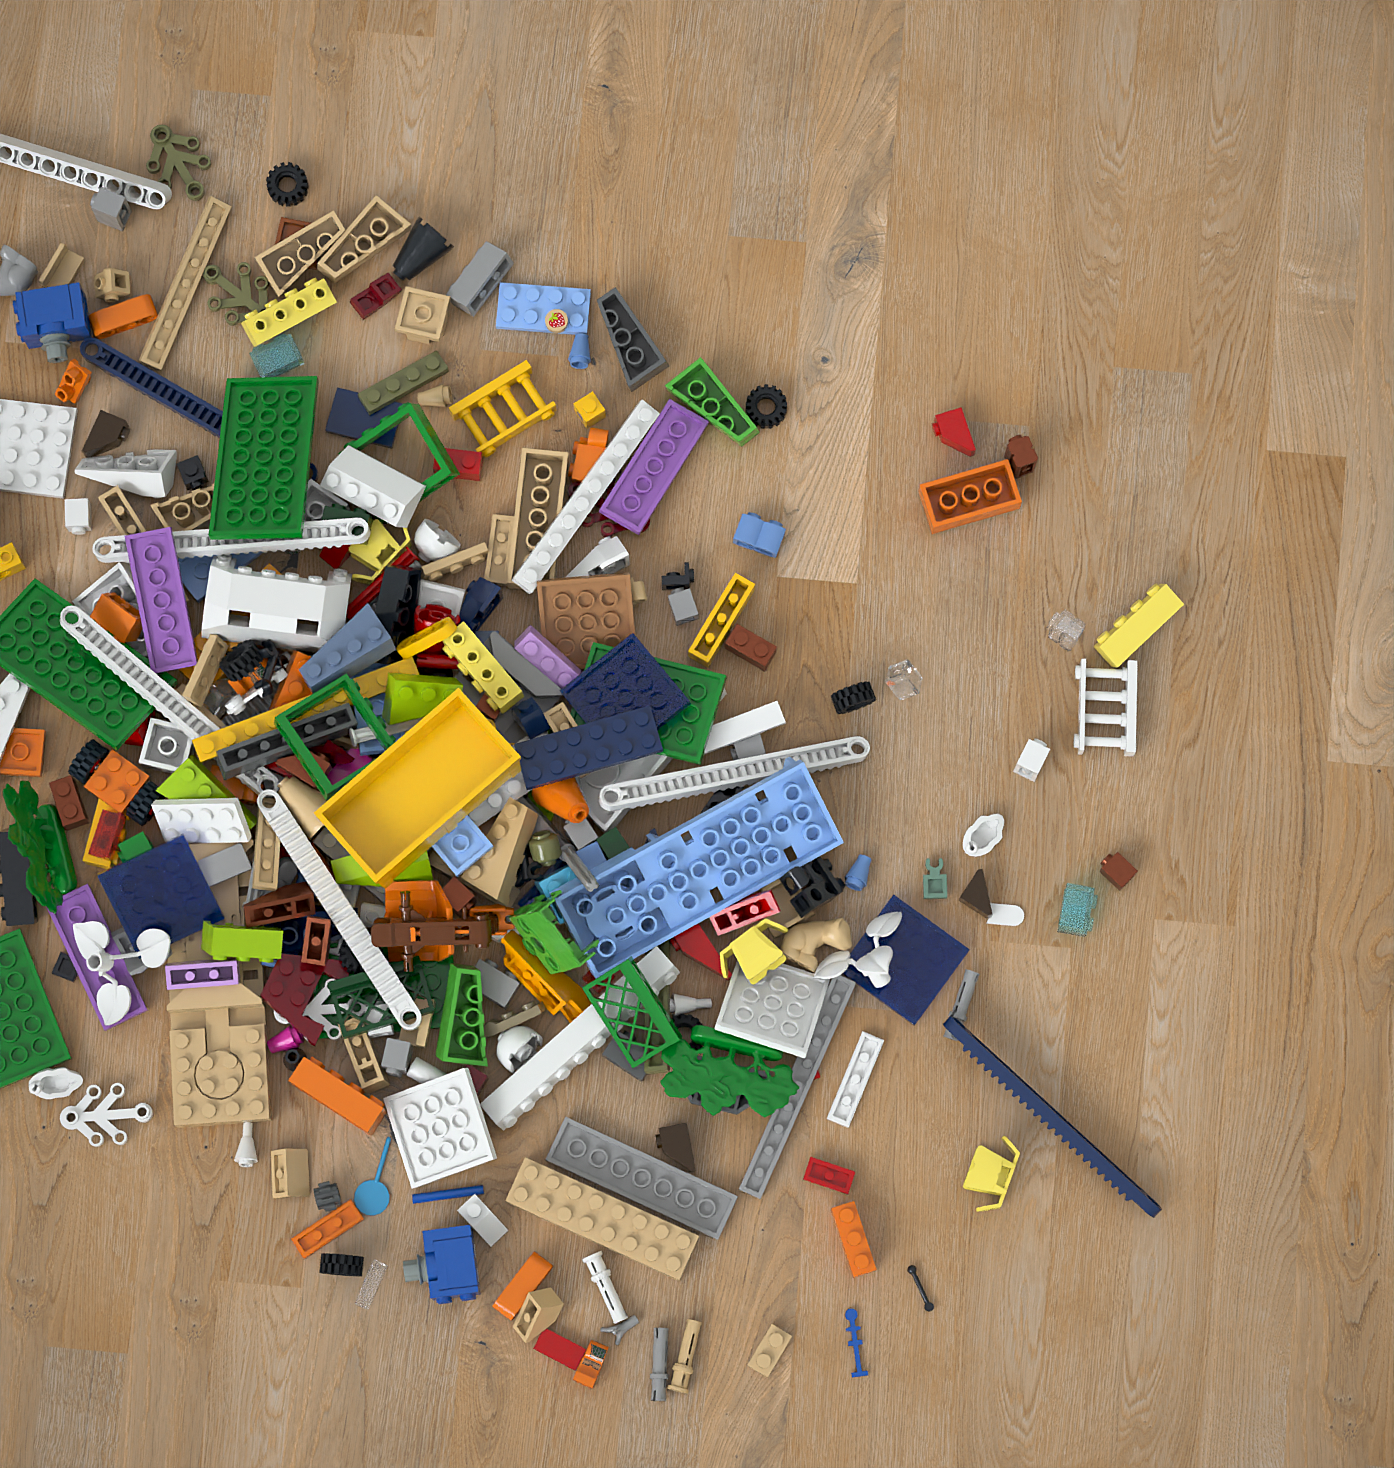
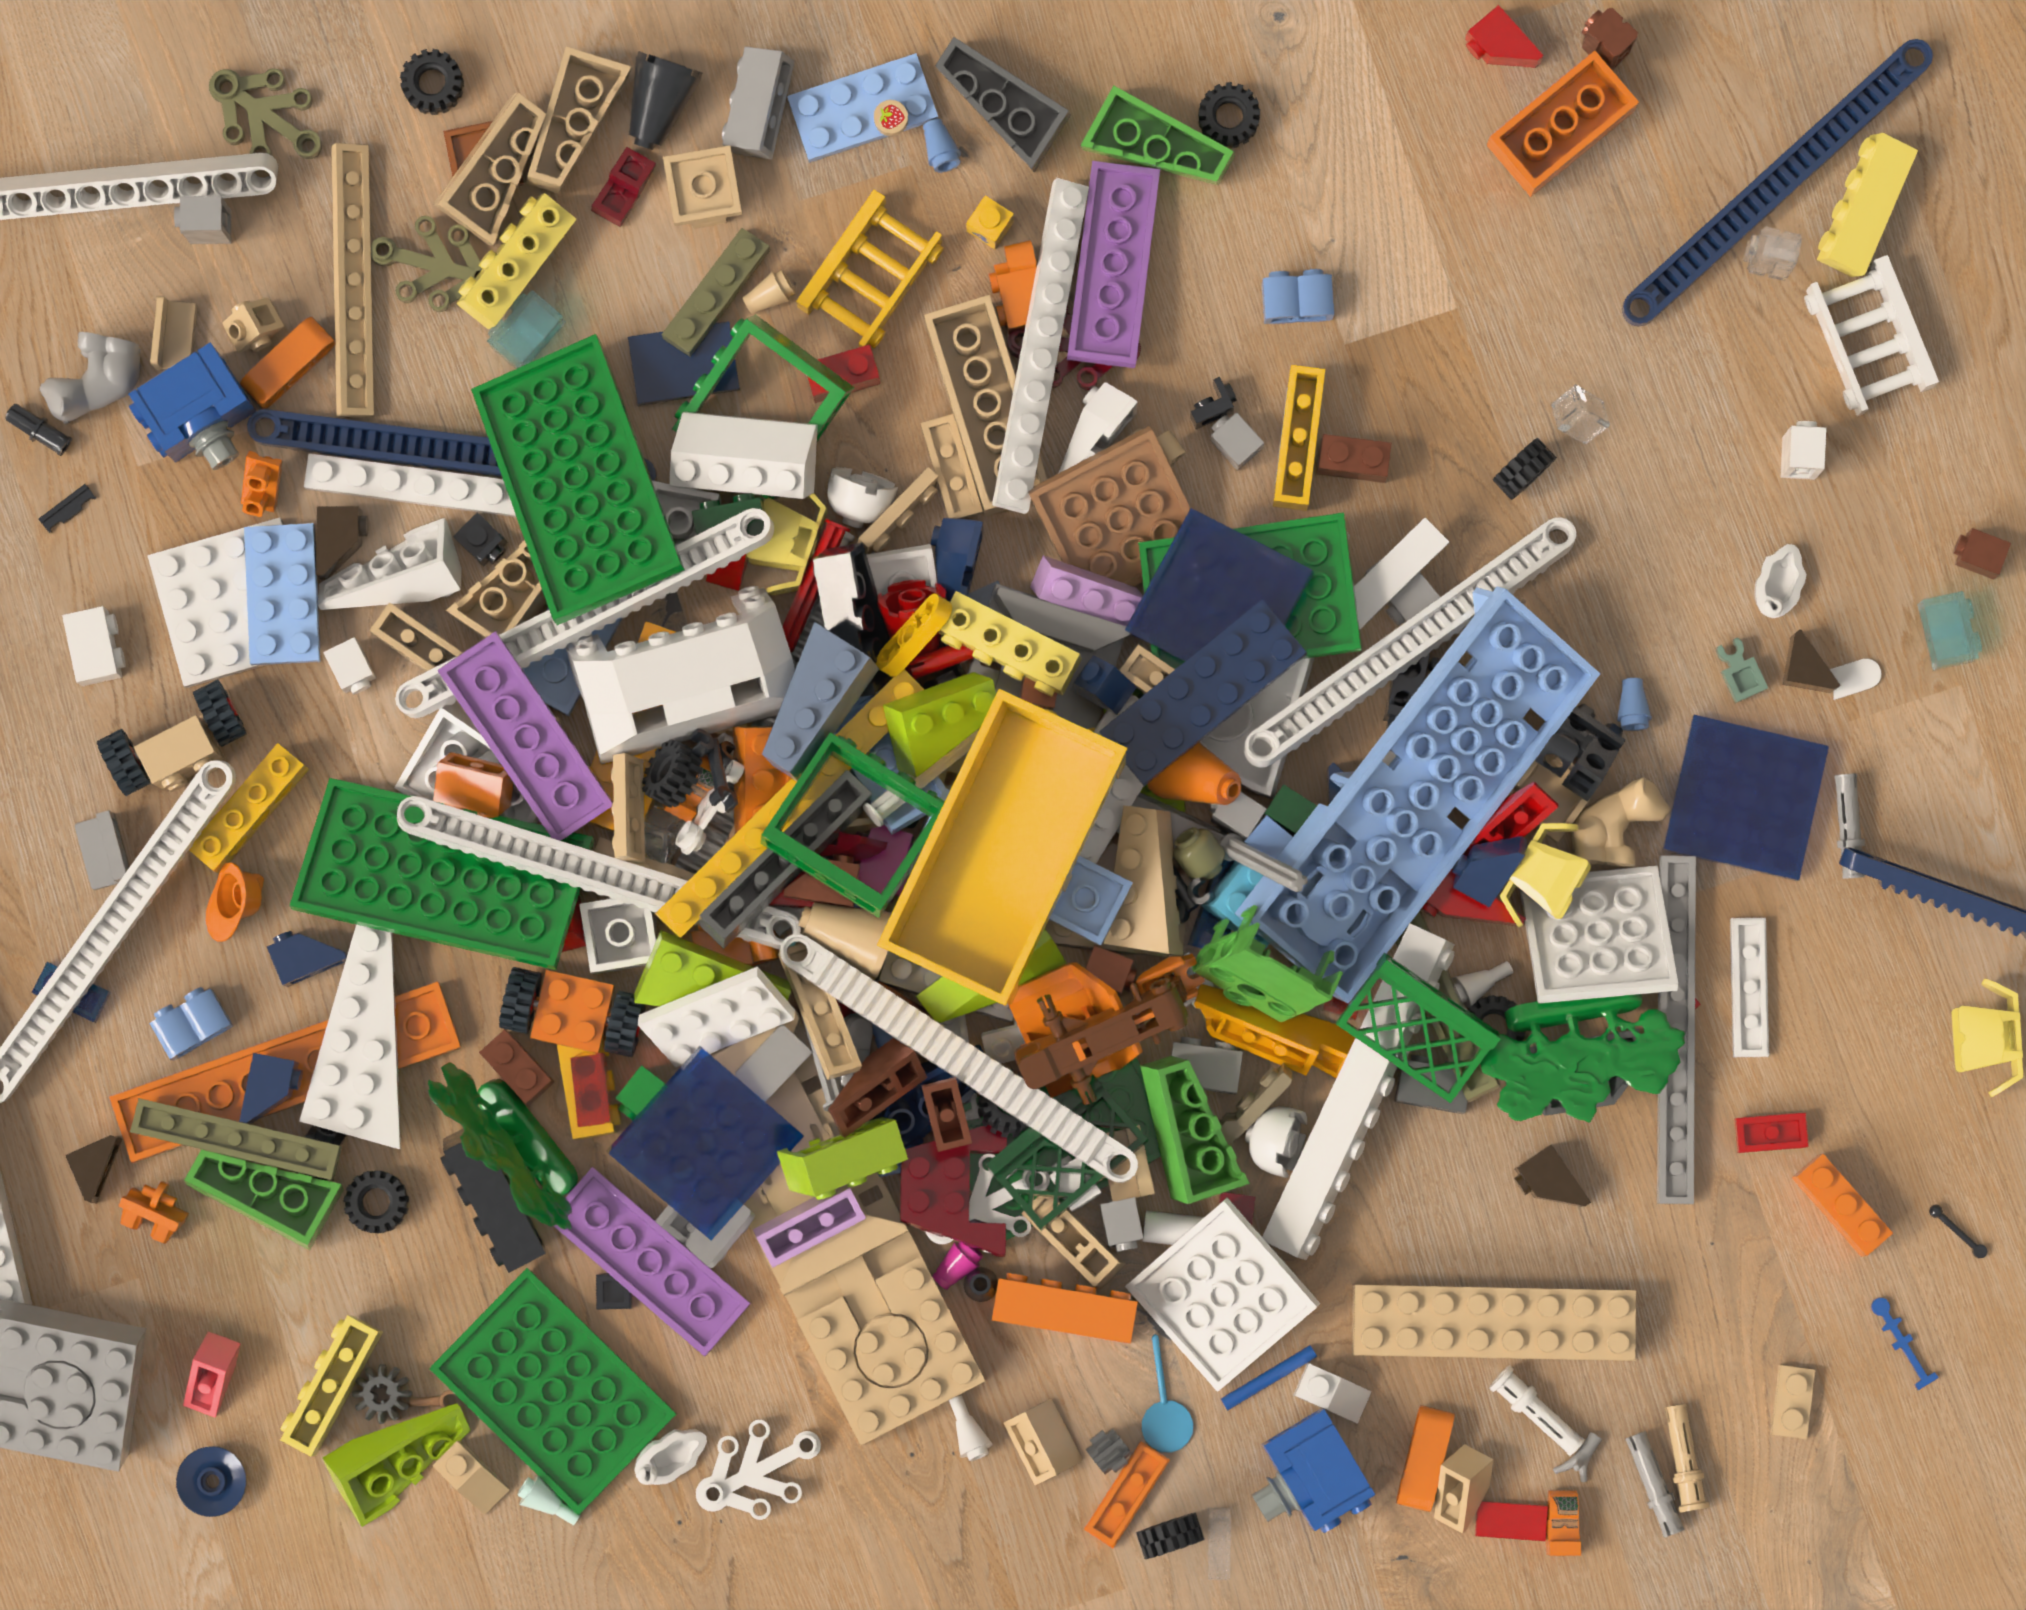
camera: 20 degrees left, 5 degrees up
white plant [73,921,171,1025] -> none
light grey plate [545,1117,738,1240] -> none
white plant [814,912,902,988] -> none
none -> light blue plate [244,523,321,666]
none -> white plate [304,454,516,517]
none -> dark blue slope [1452,836,1527,907]
none -> dark blue gear [1622,39,1933,327]

